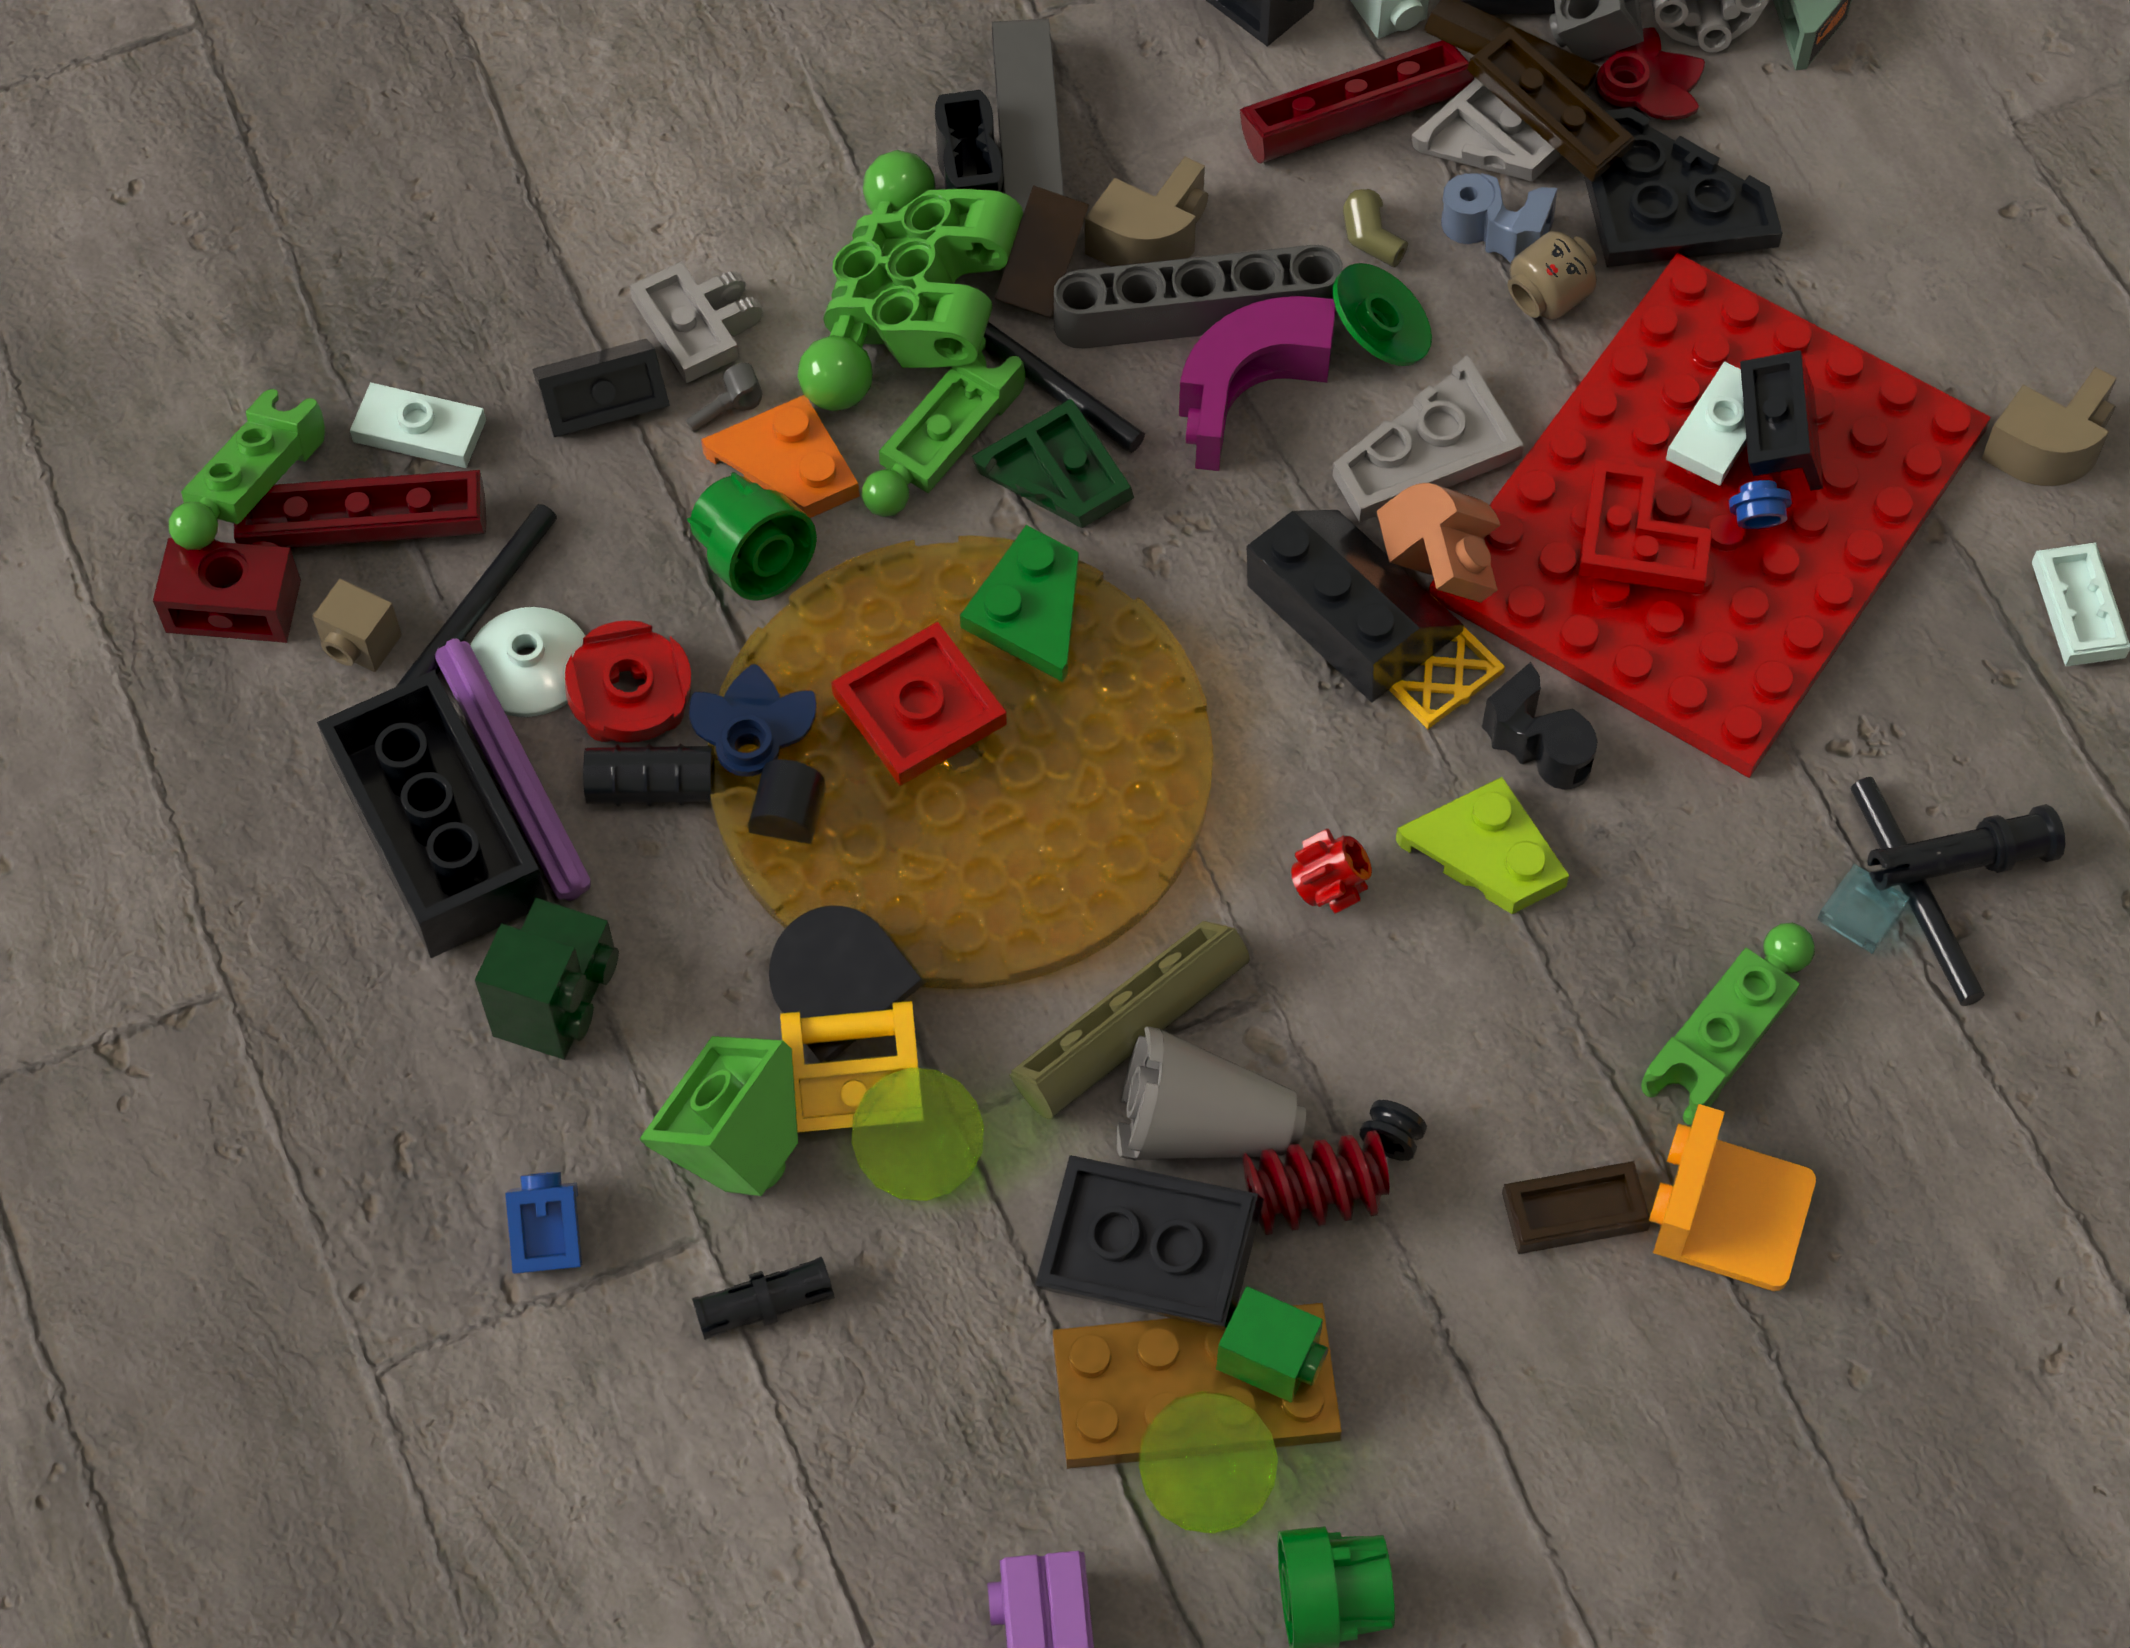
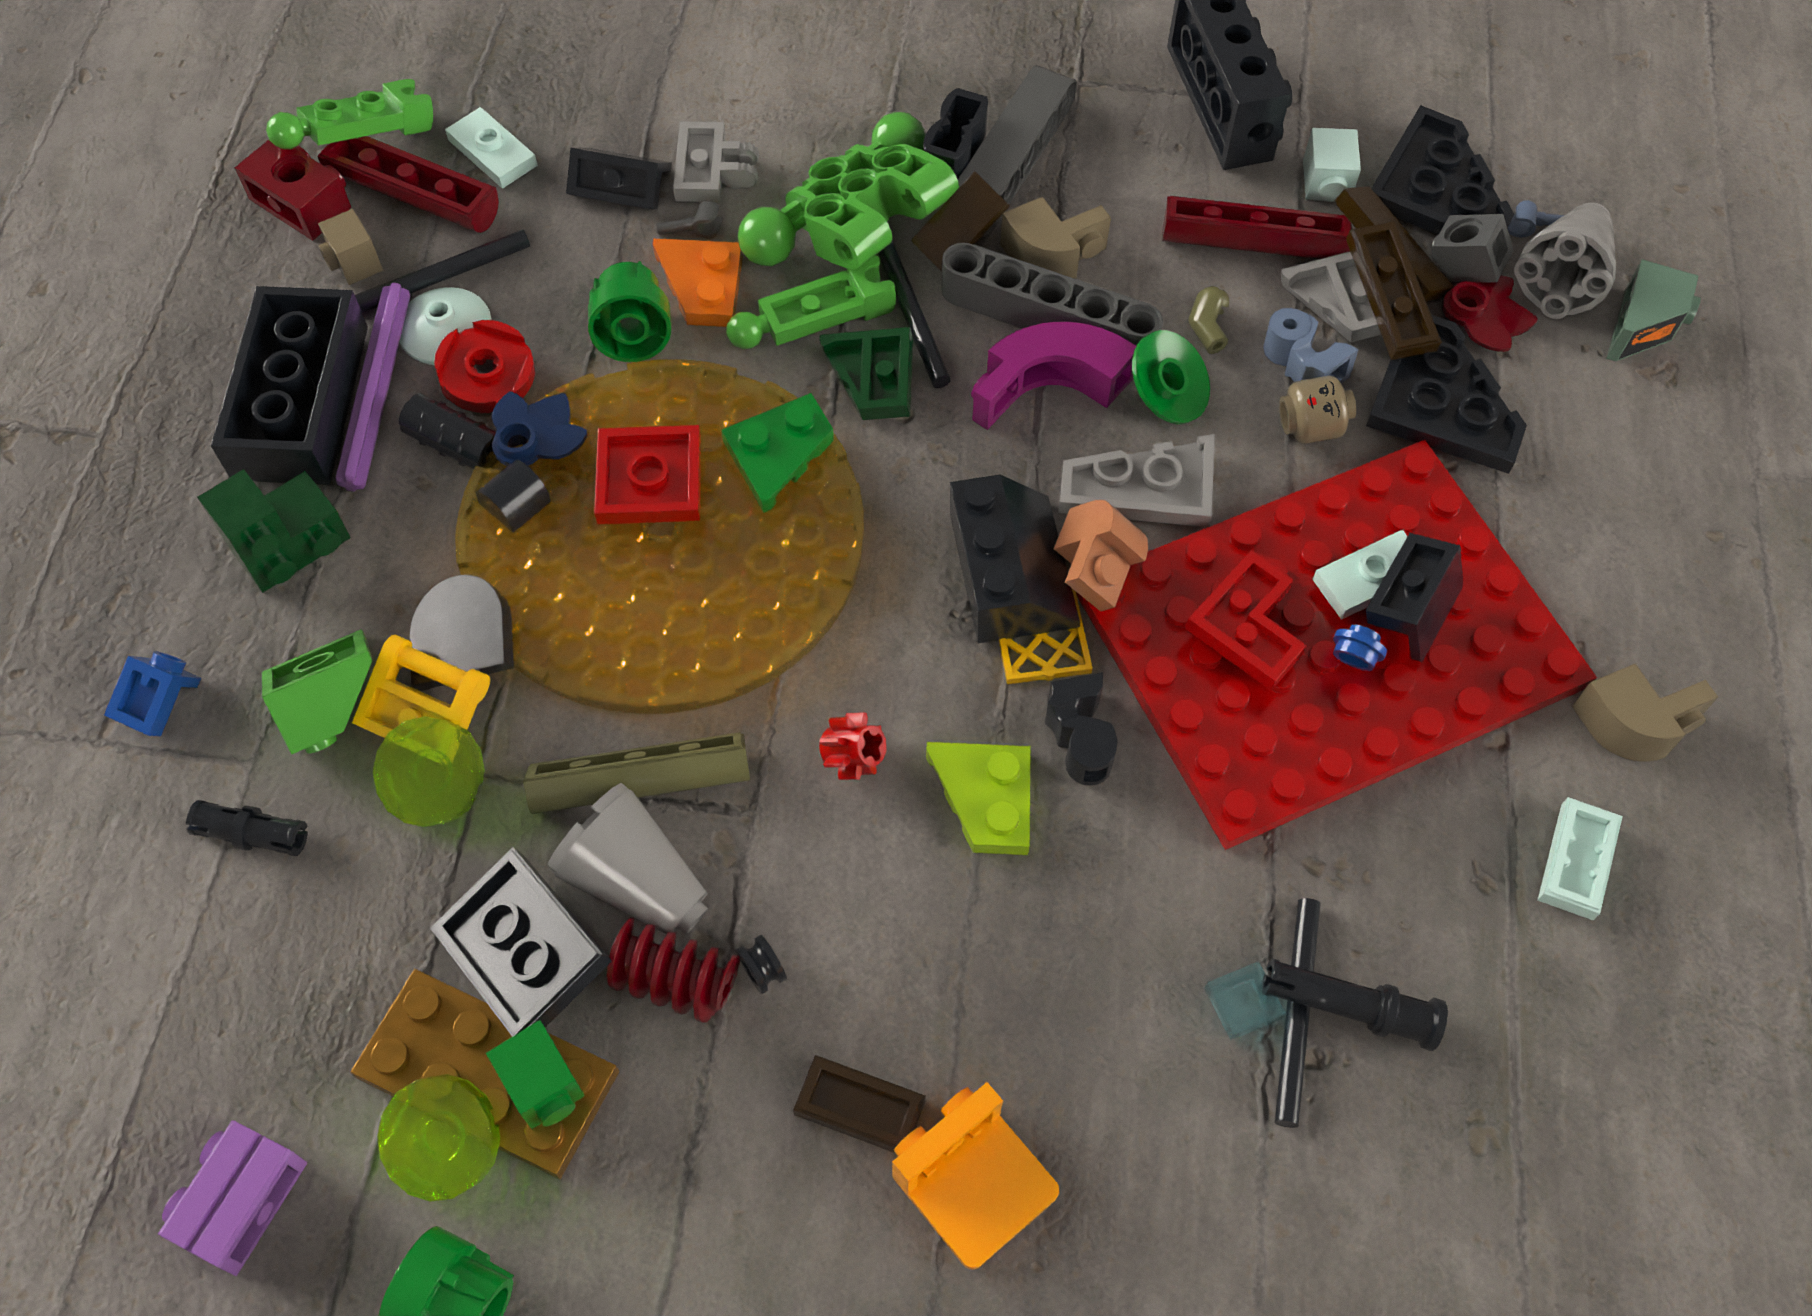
camera: 30 degrees right, 0 degrees up
bright green plate [1641,922,1815,1125] -> none

